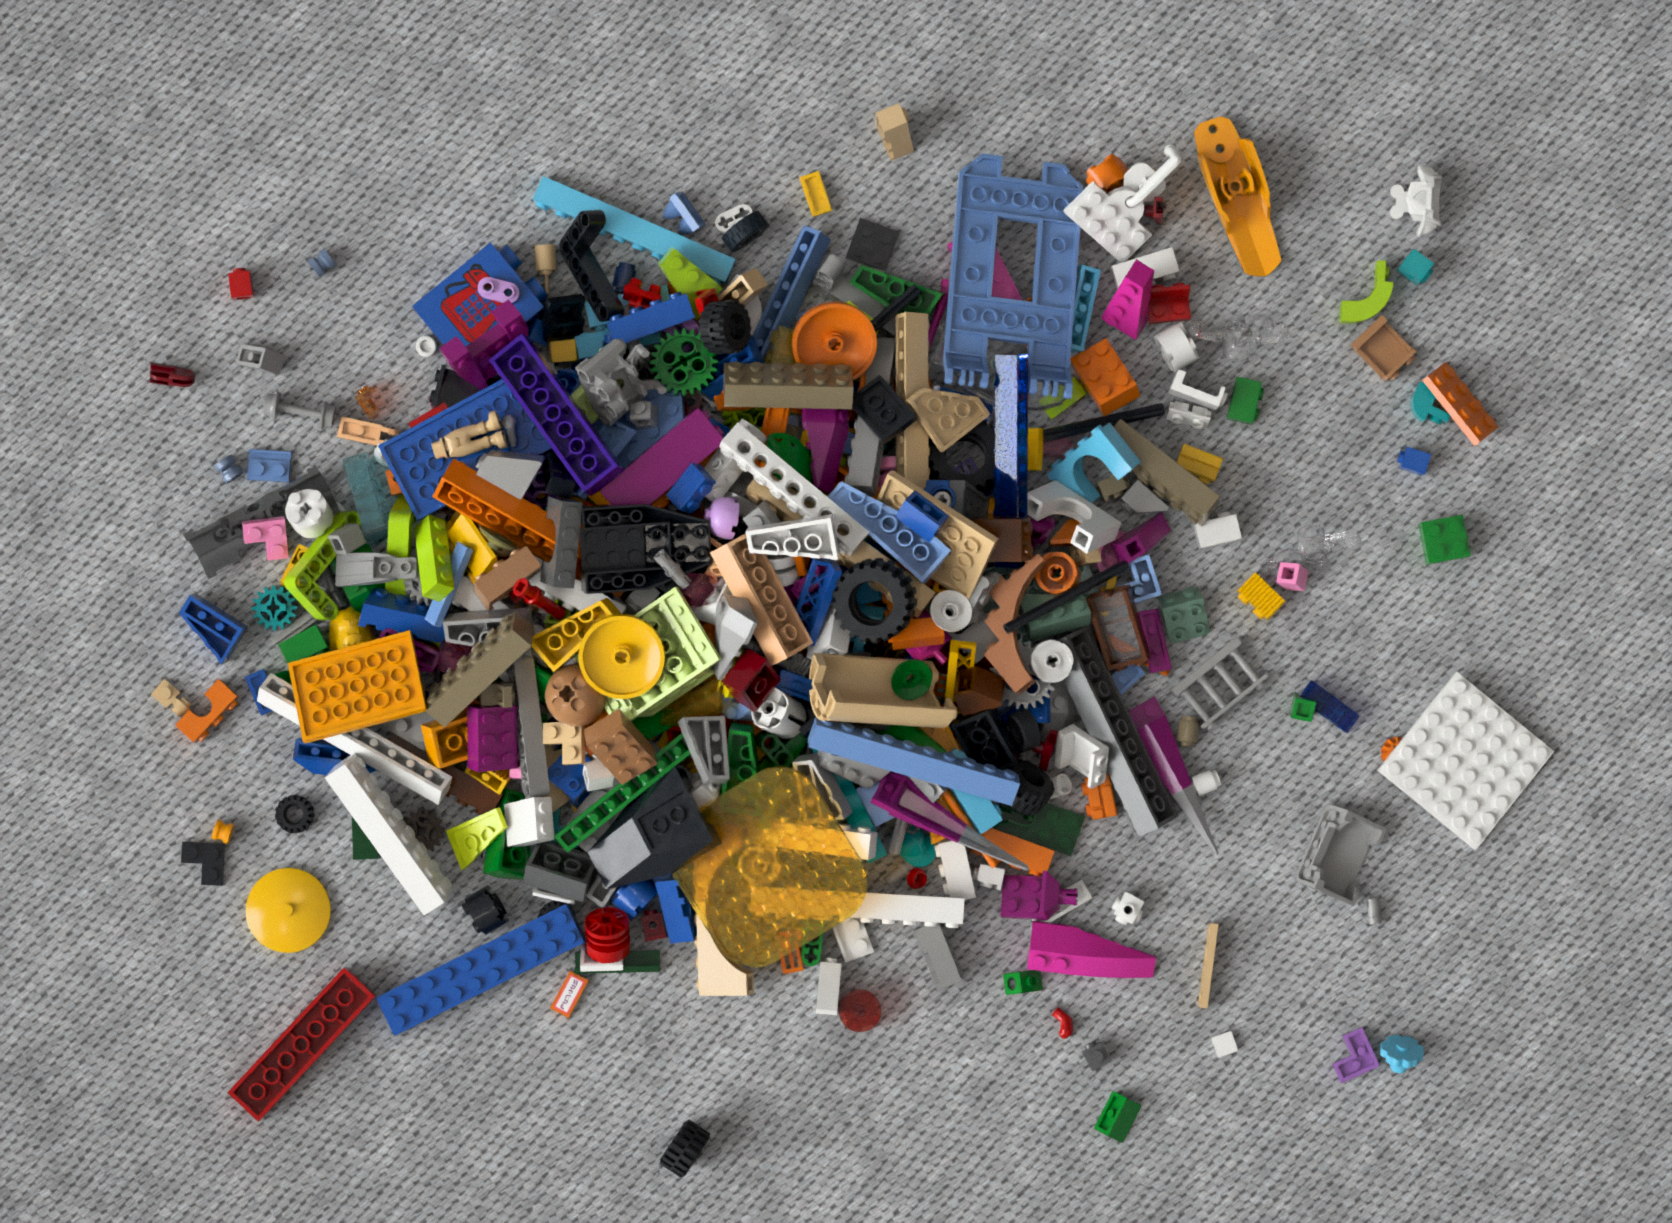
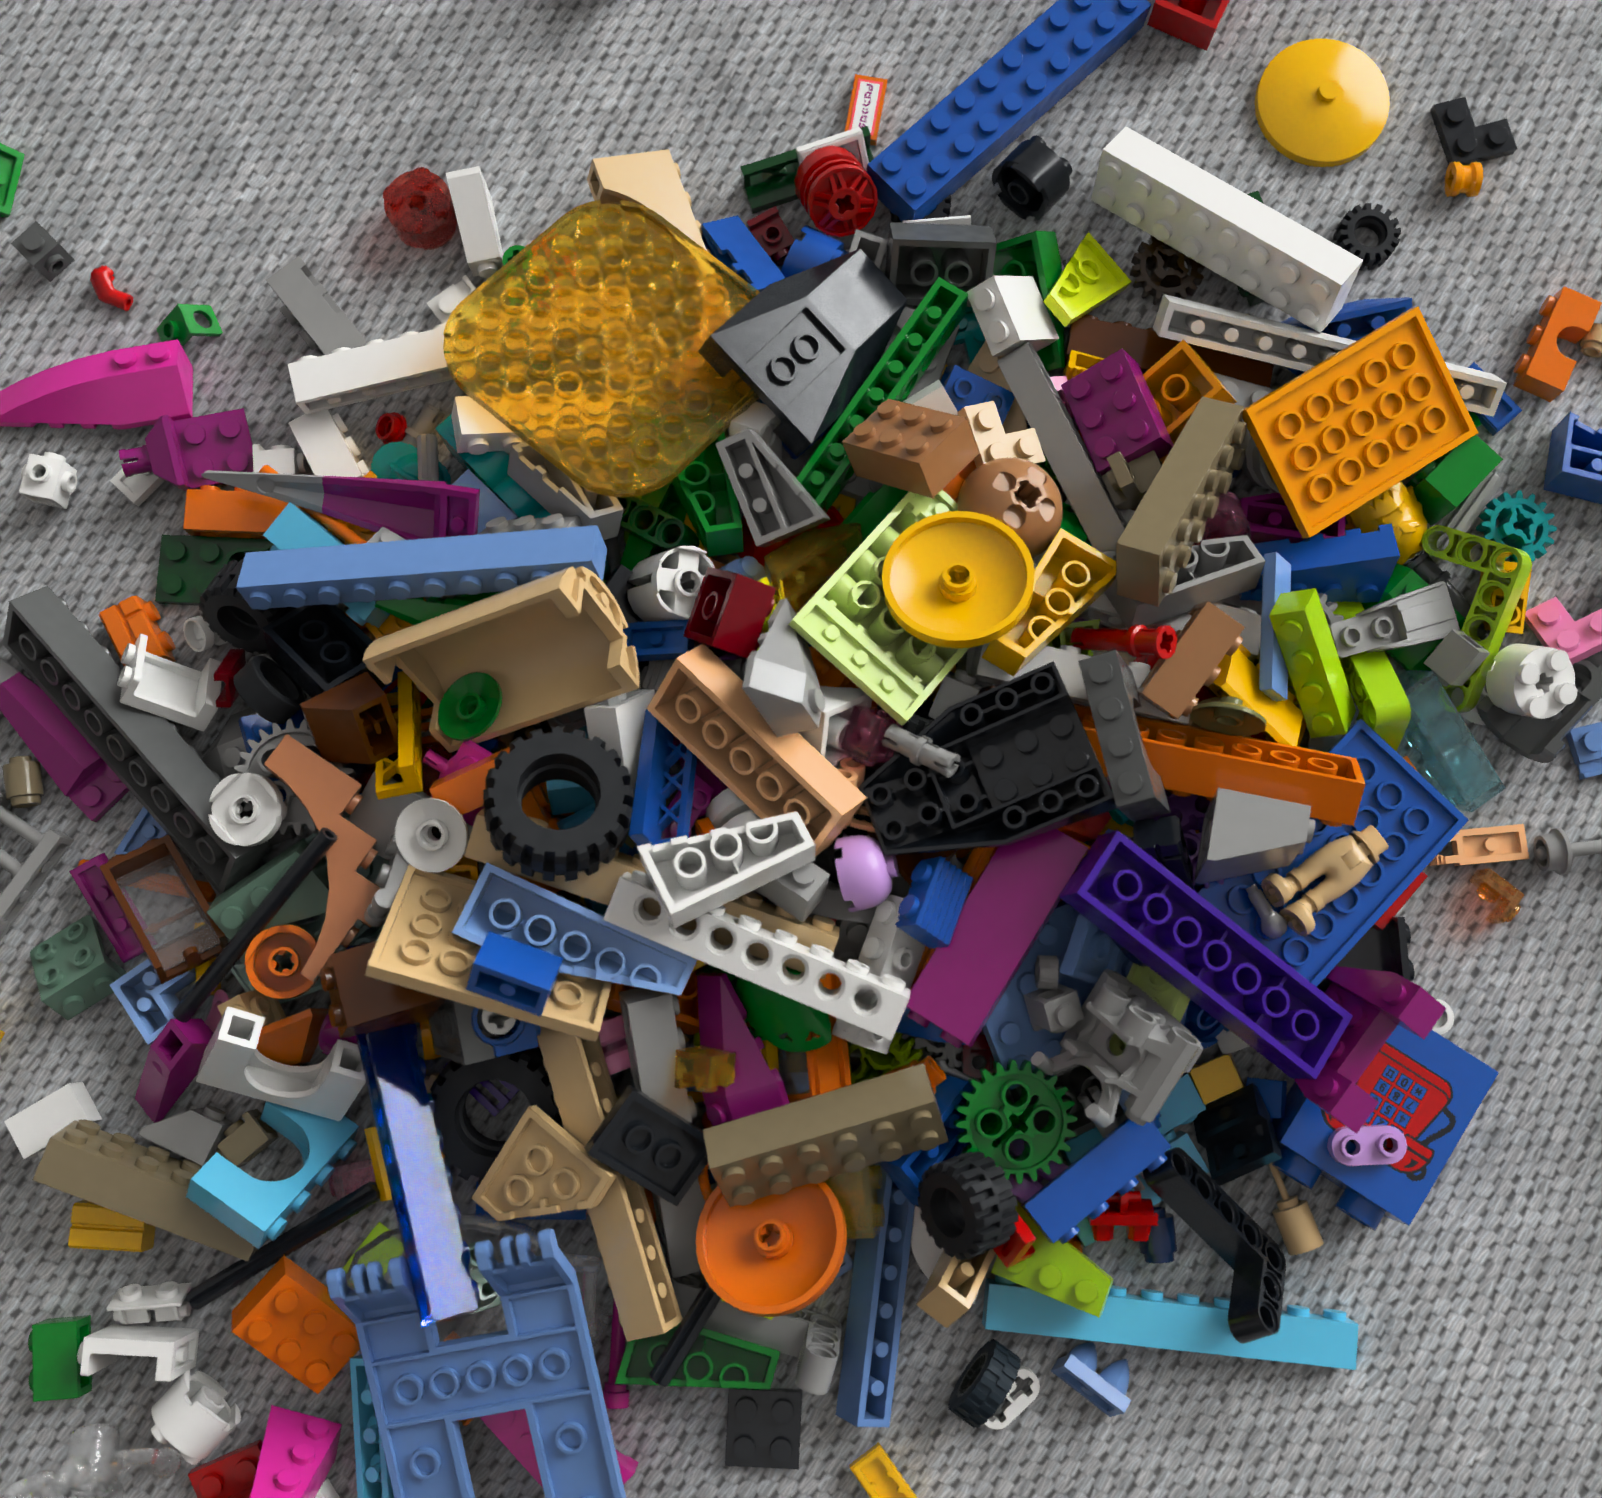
camera: 165 degrees right, 5 degrees down
none -> clear yellow brick [674,1046,736,1092]
none -> light grey axle [1035,955,1059,990]

